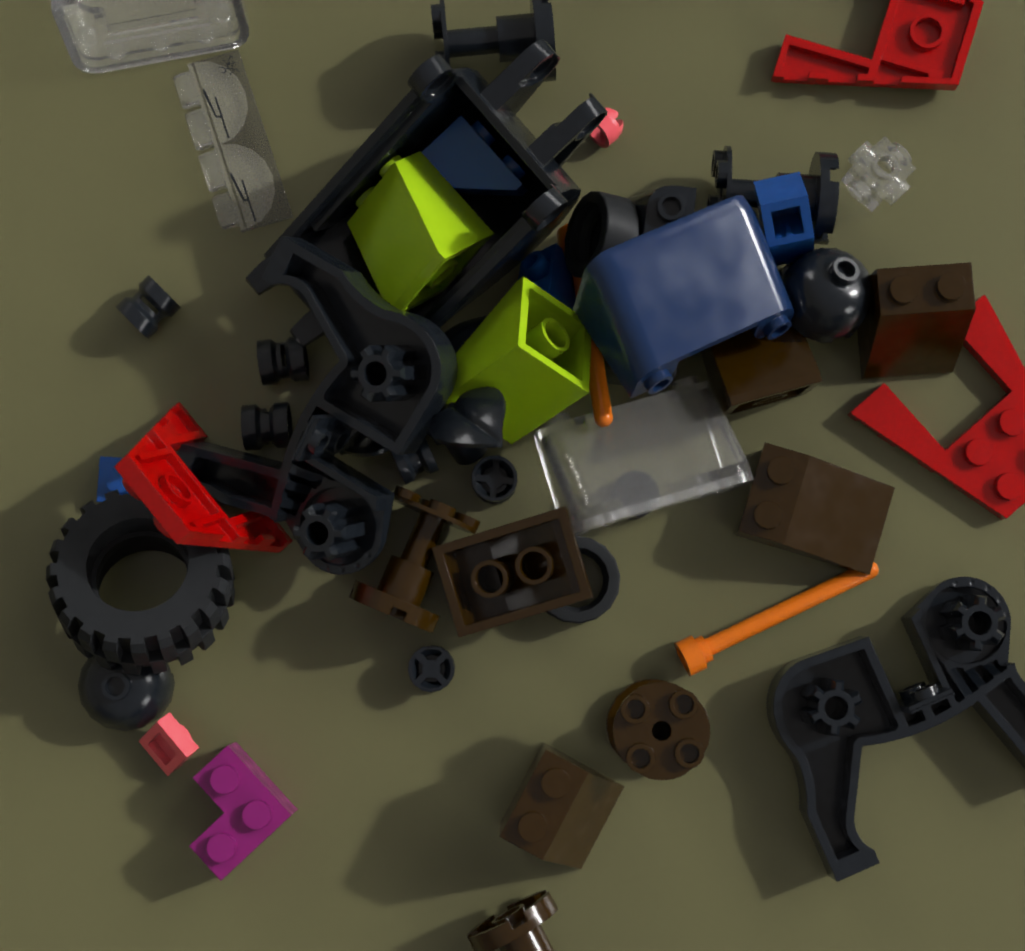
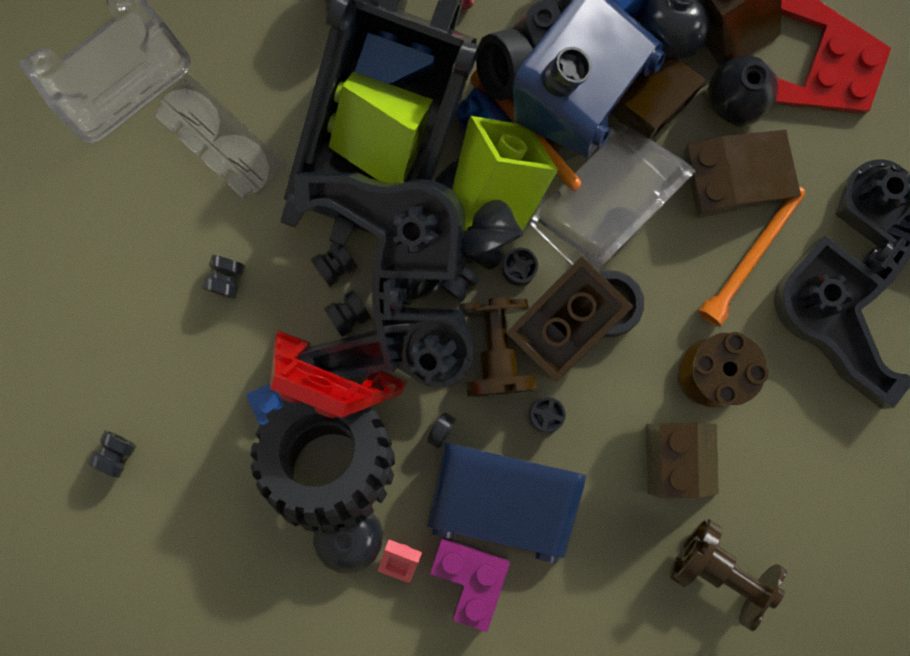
camera: 25 degrees left, 0 degrees up
none -> black tile [427,412,456,449]
none -> dark blue windscreen [427,442,587,563]
none -> black wheel [542,47,592,97]
none -> black piece [706,55,779,127]

